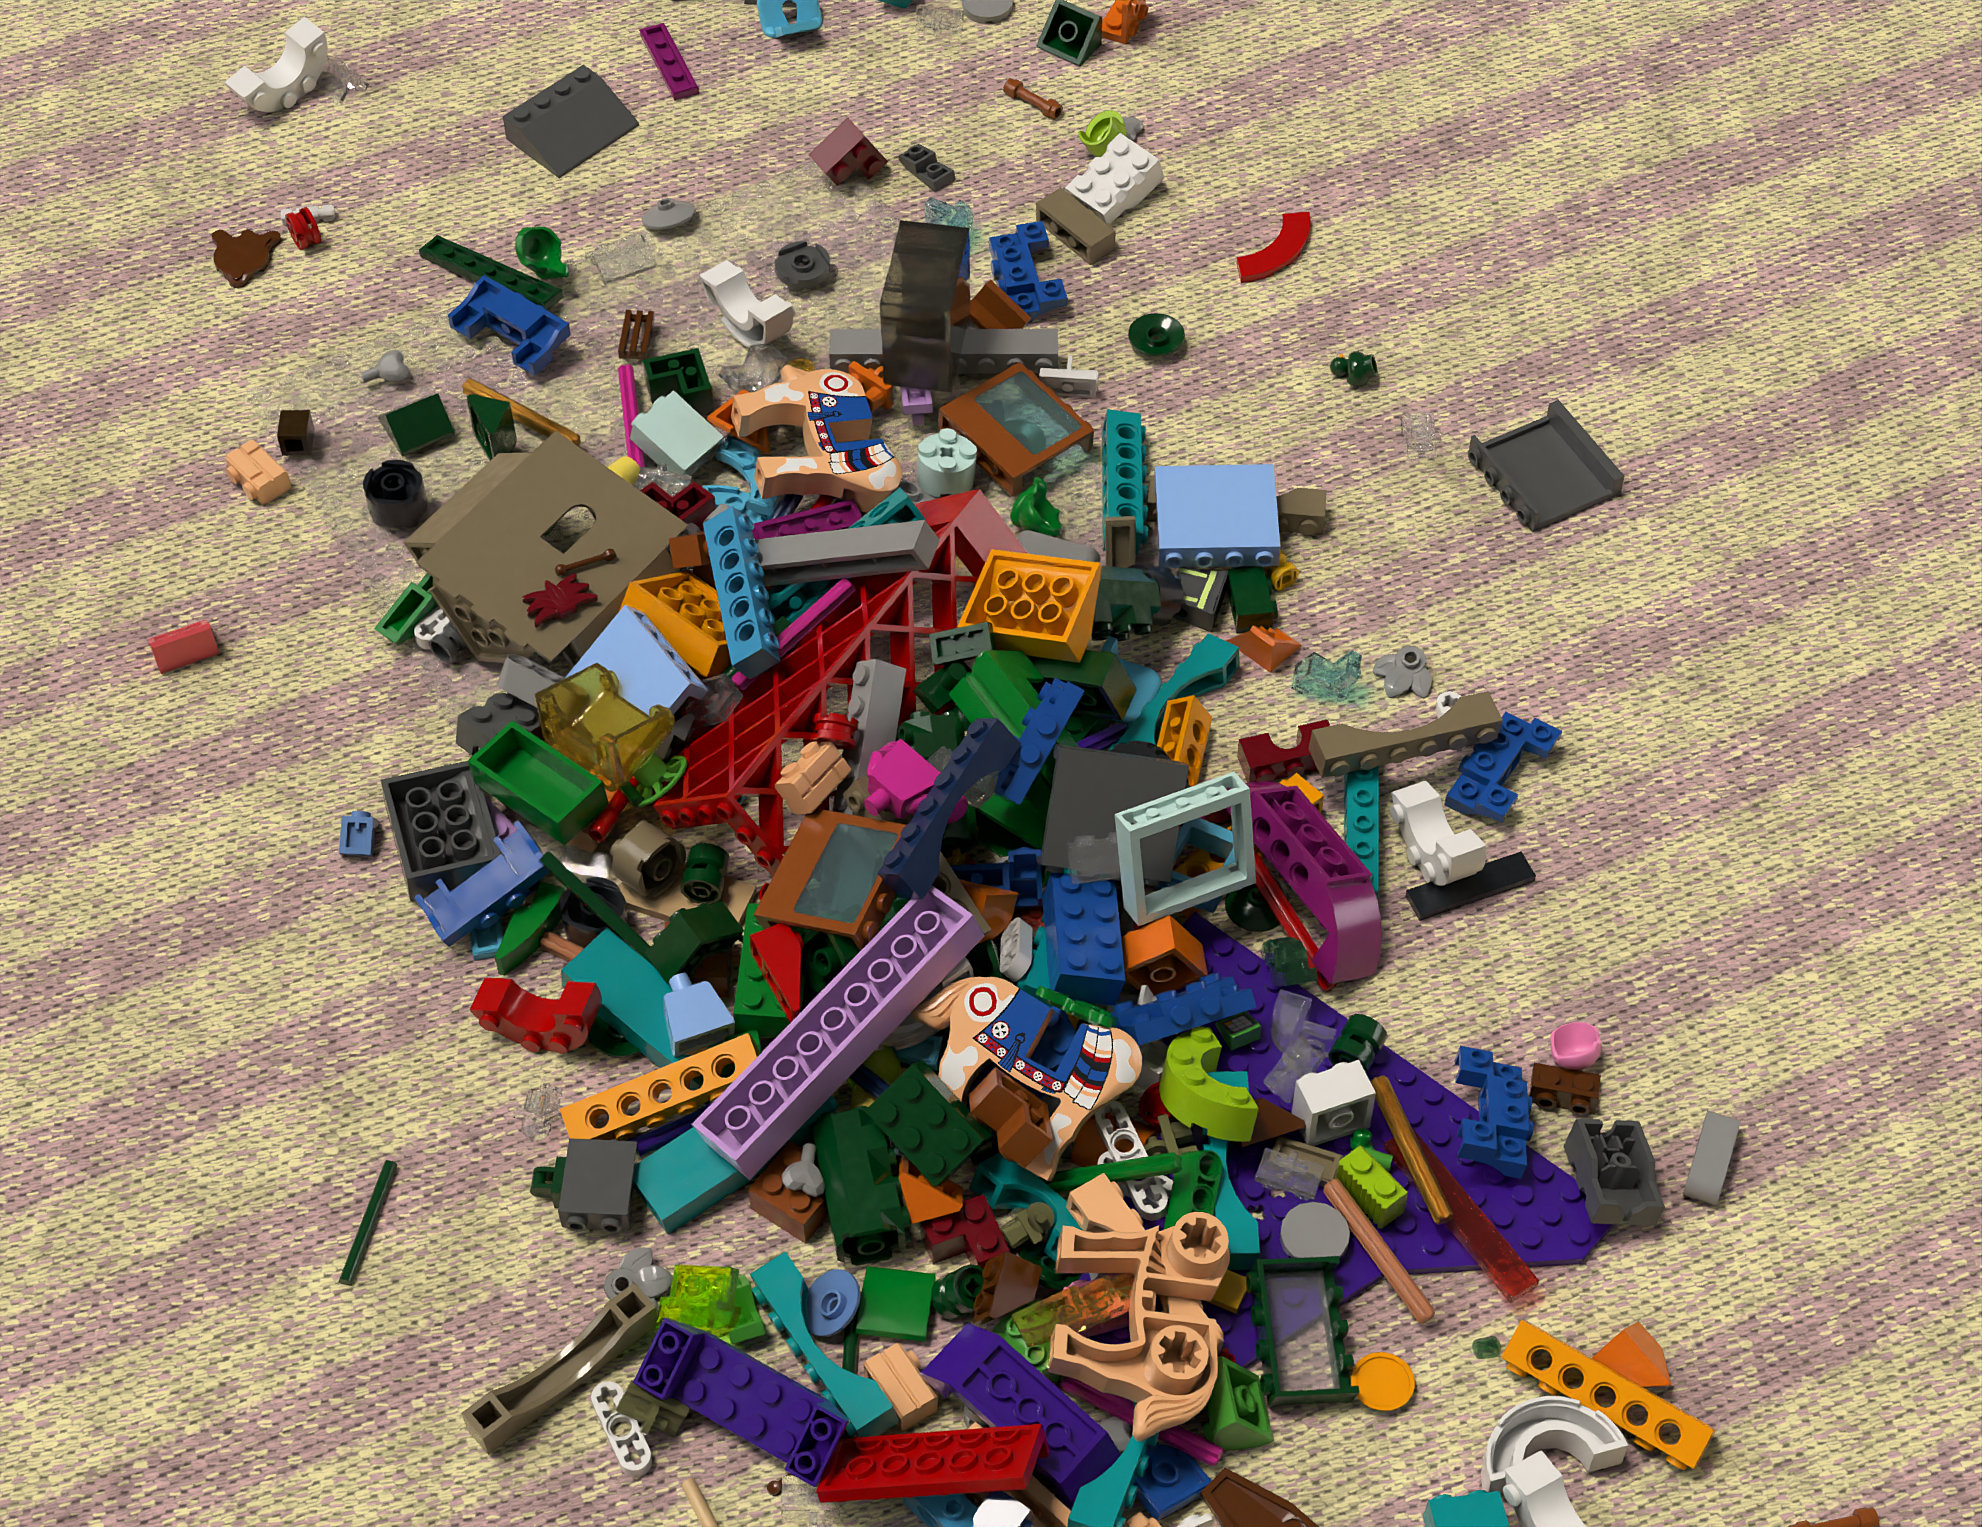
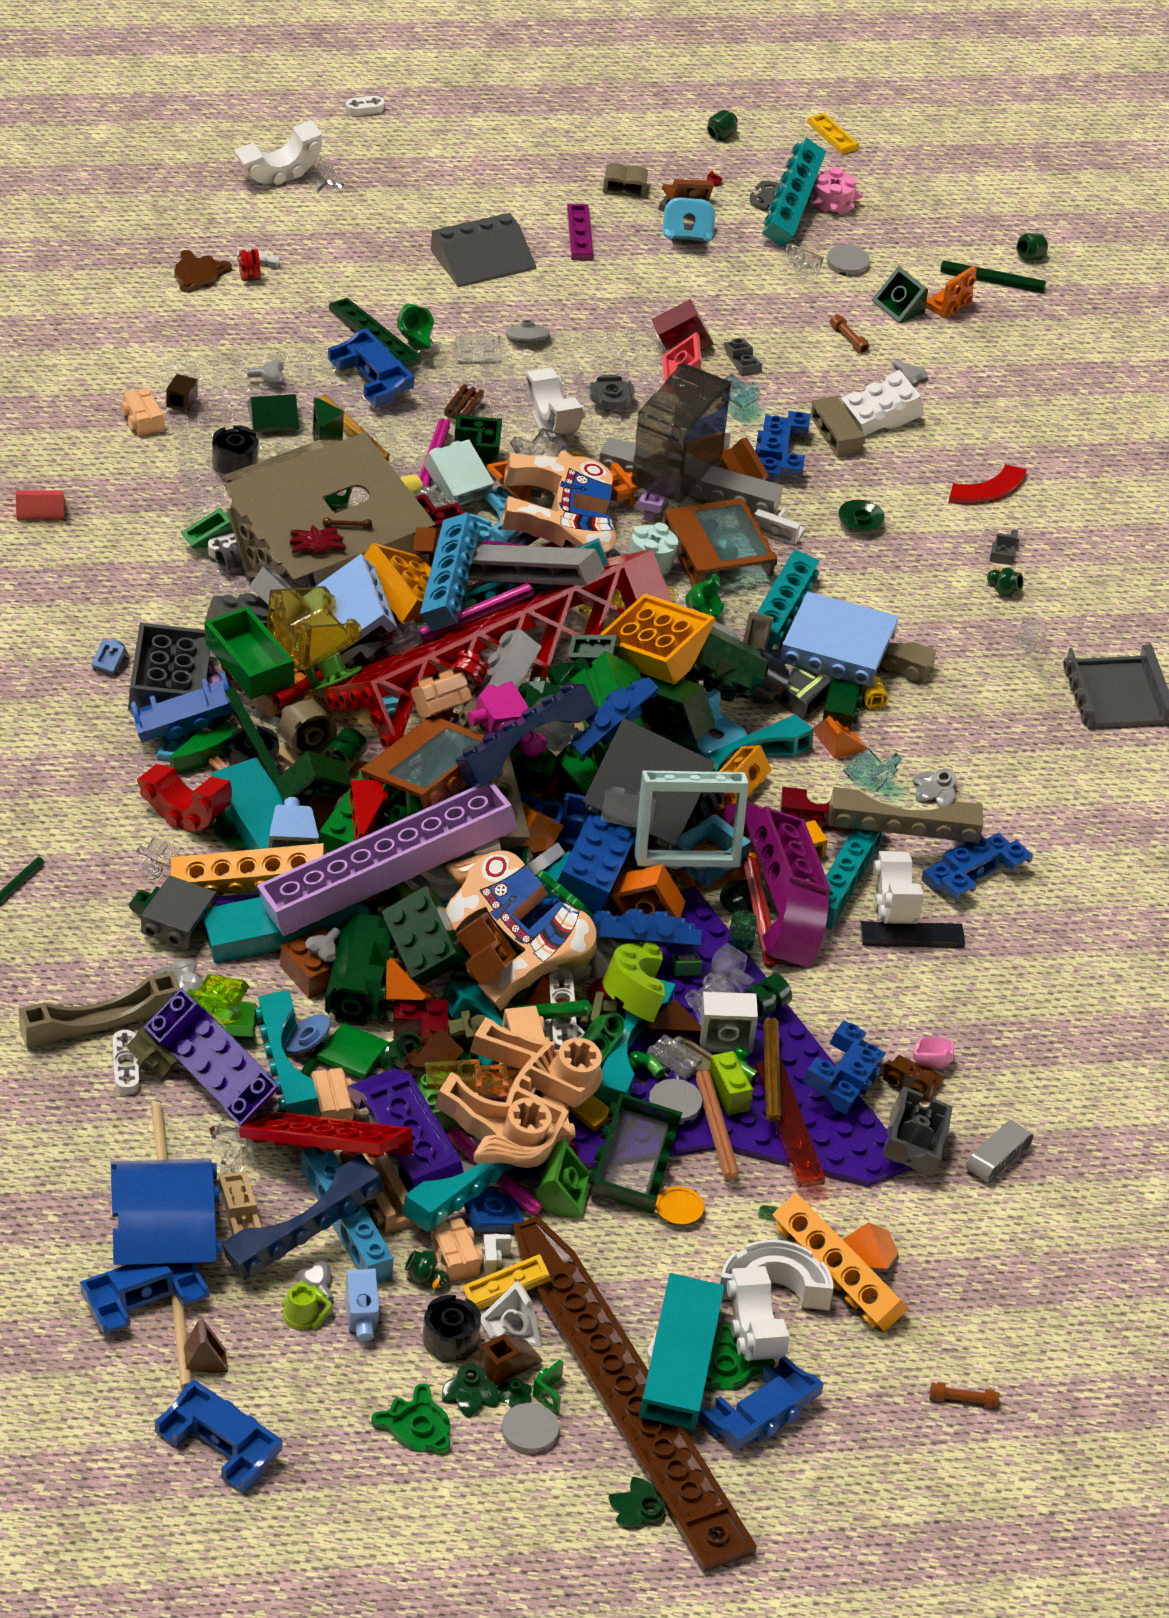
camera: 15 degrees right, 10 degrees down
lime helmet [1078,110,1127,157] -> none
none -> arm [628,1051,666,1079]
none -> coral slope [662,332,701,387]
none -> dark grey slope [990,530,1018,565]

